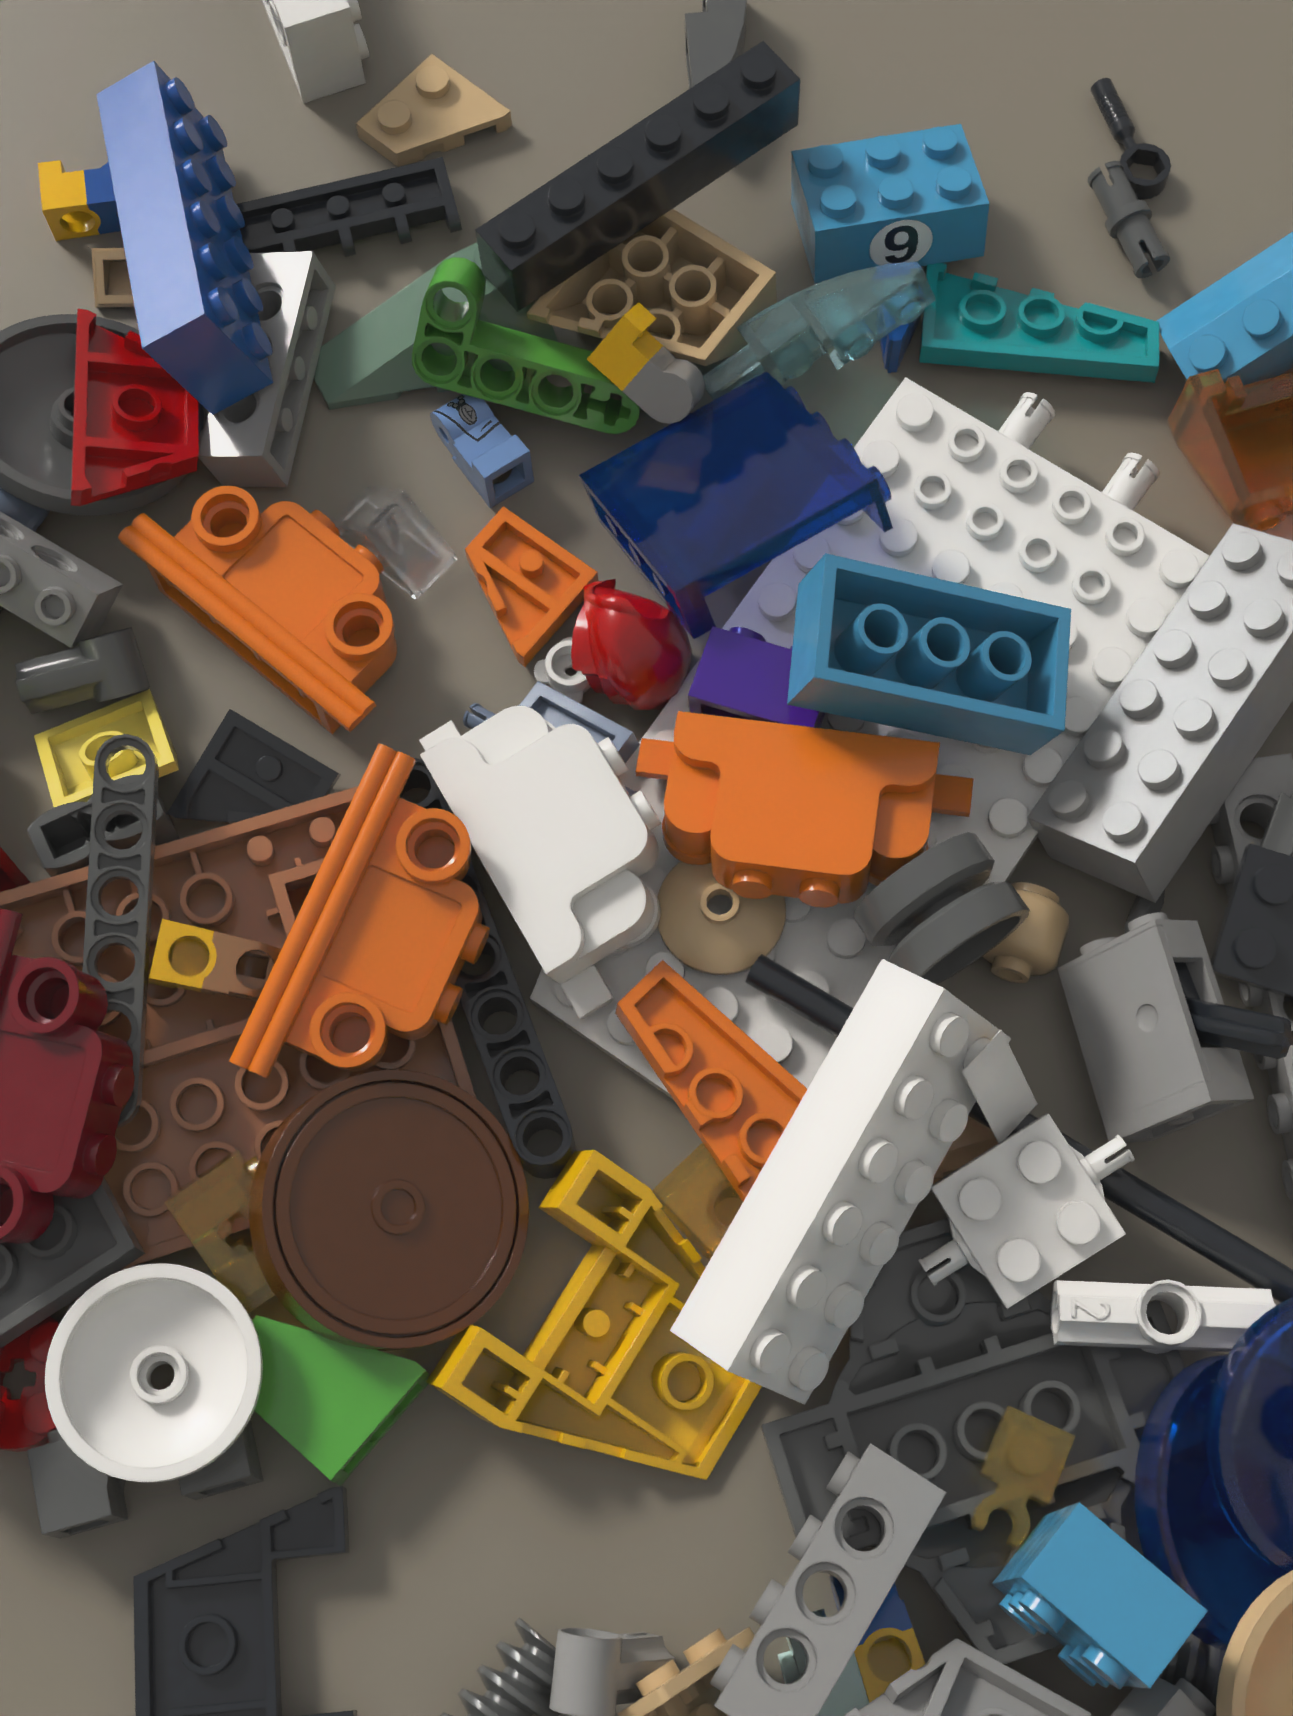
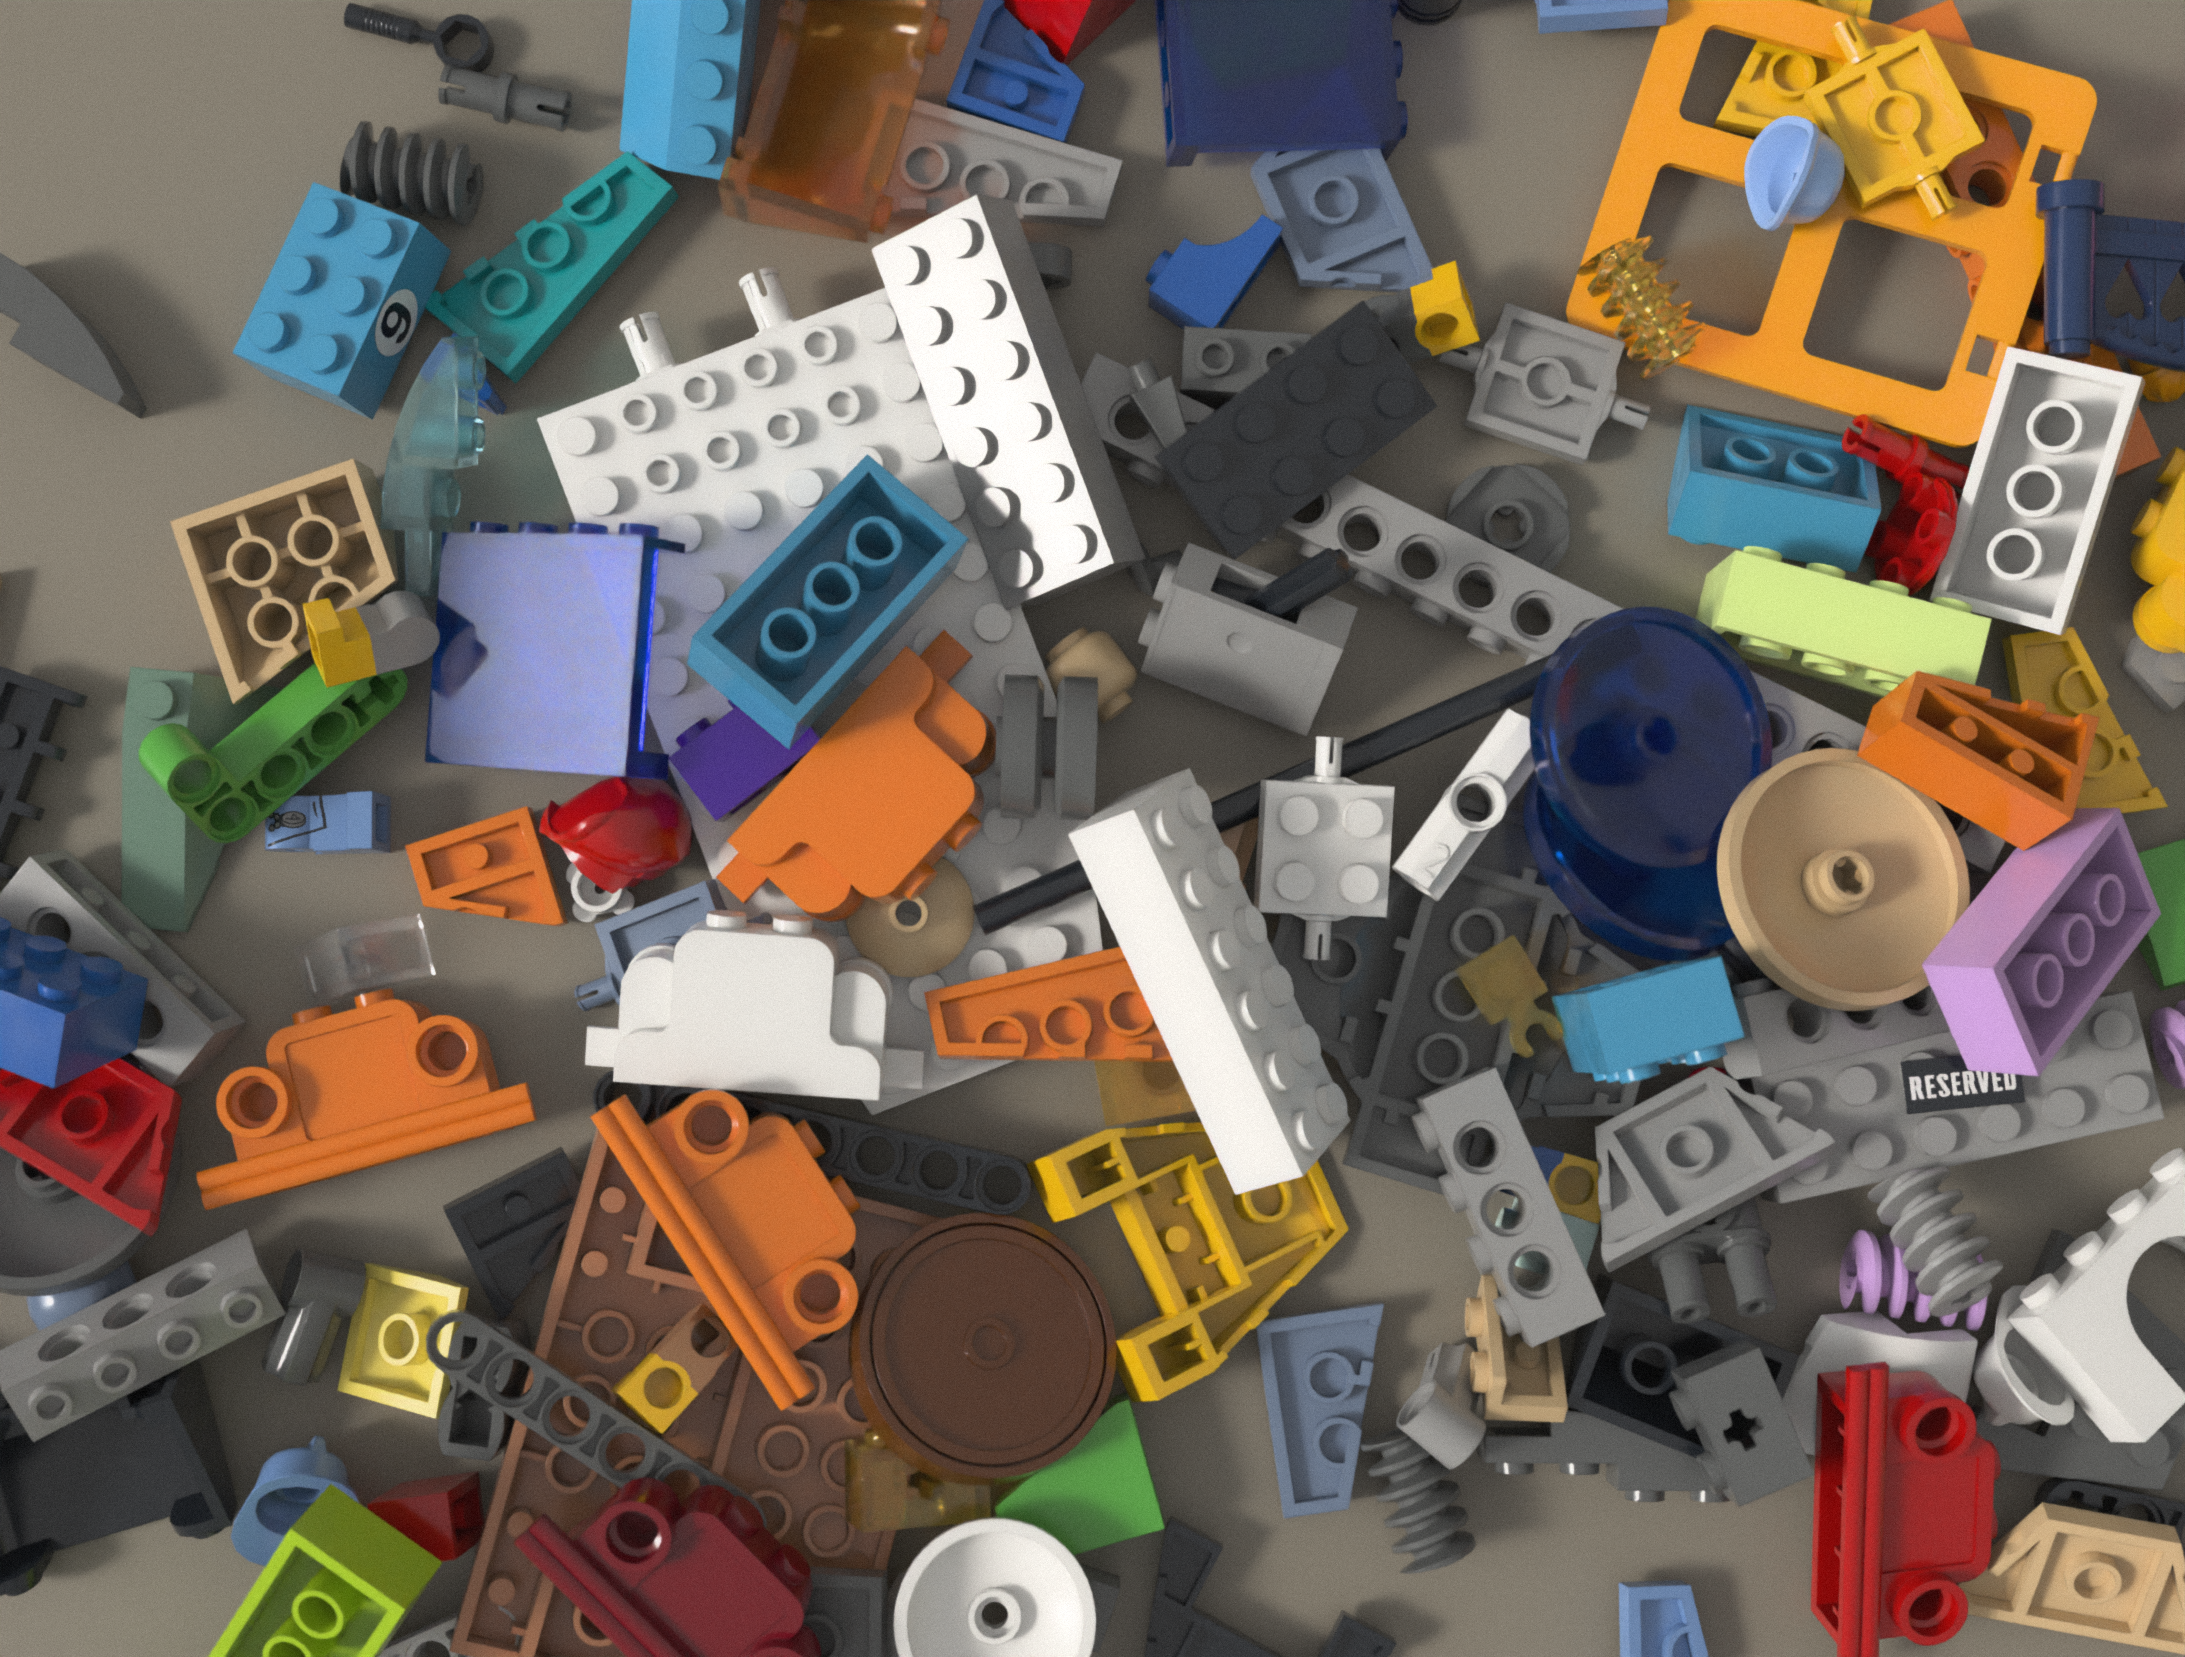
camera: 55 degrees left, 15 degrees up
black brick [475,41,800,312] -> none
white sticker [962,1029,1037,1143] -> none
none -> dark grey piece [339,120,483,226]
none -> sand blue wing [1255,1301,1384,1518]

